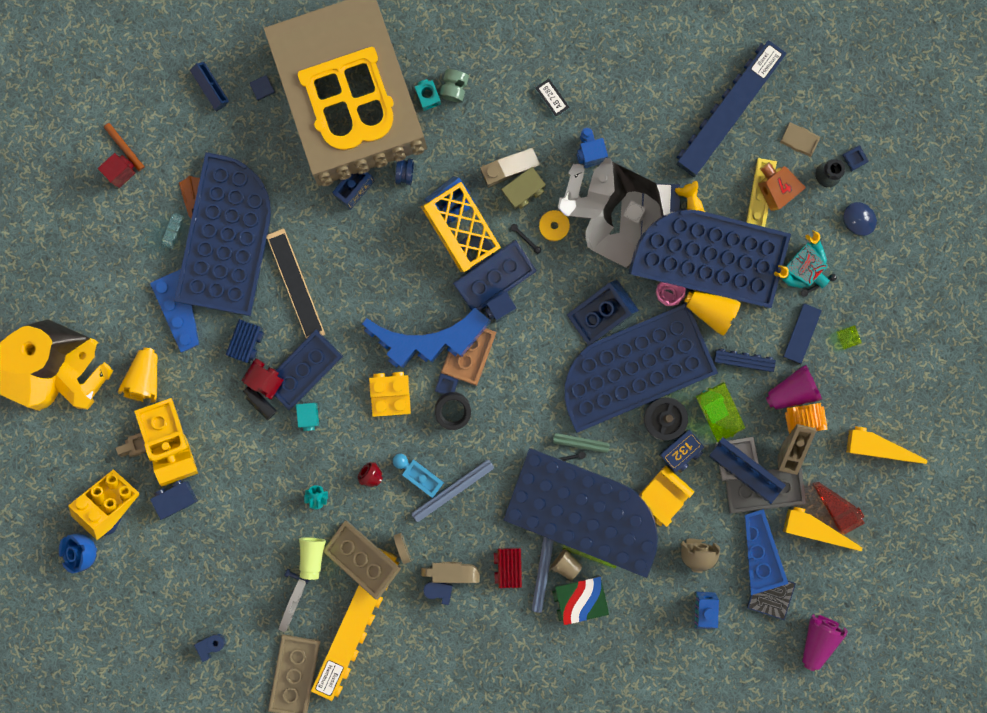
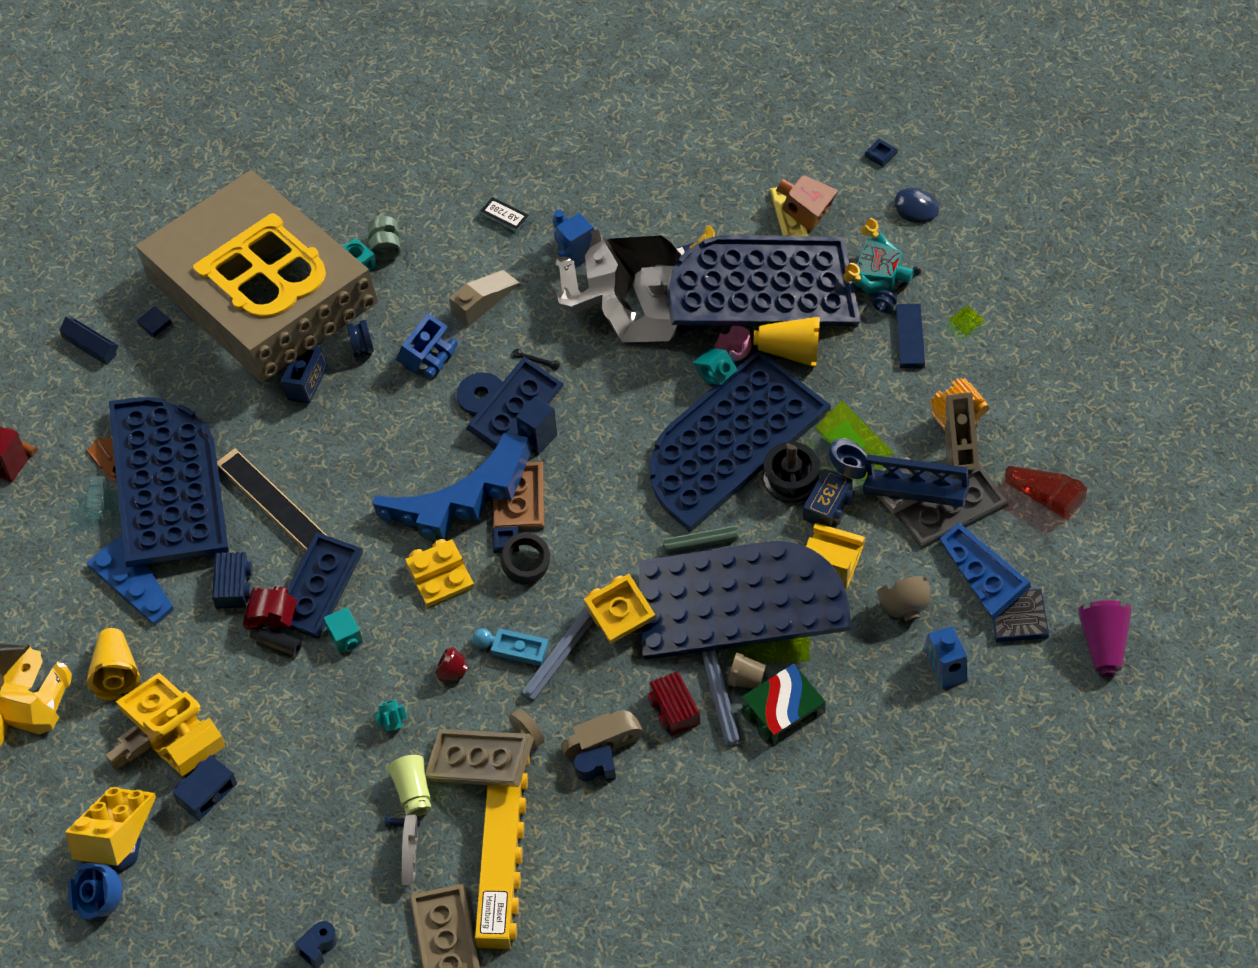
camera: 20 degrees left, 30 degrees down
yellow fence [421,182,501,272] -> none
olive brick [501,167,546,210] -> none
yellow piece [539,210,570,241] -> none
dark blue slope [567,280,639,346] -> none
dark blue brick [676,40,787,178] -> none
dark blue piece [714,349,776,372] -> none
magenta cone [766,365,822,410] -> none
dark tan piece [780,122,820,157] -> none
yellow slope [783,507,862,551] -> none
black plant [815,159,845,187] -> none
yellow slope [846,426,927,464] -> none
none -> yellow plate [584,574,656,644]
none -> teal brick [693,348,737,385]
none -> dark blue hat [829,438,868,479]
none -> dark blue bush [873,290,897,313]

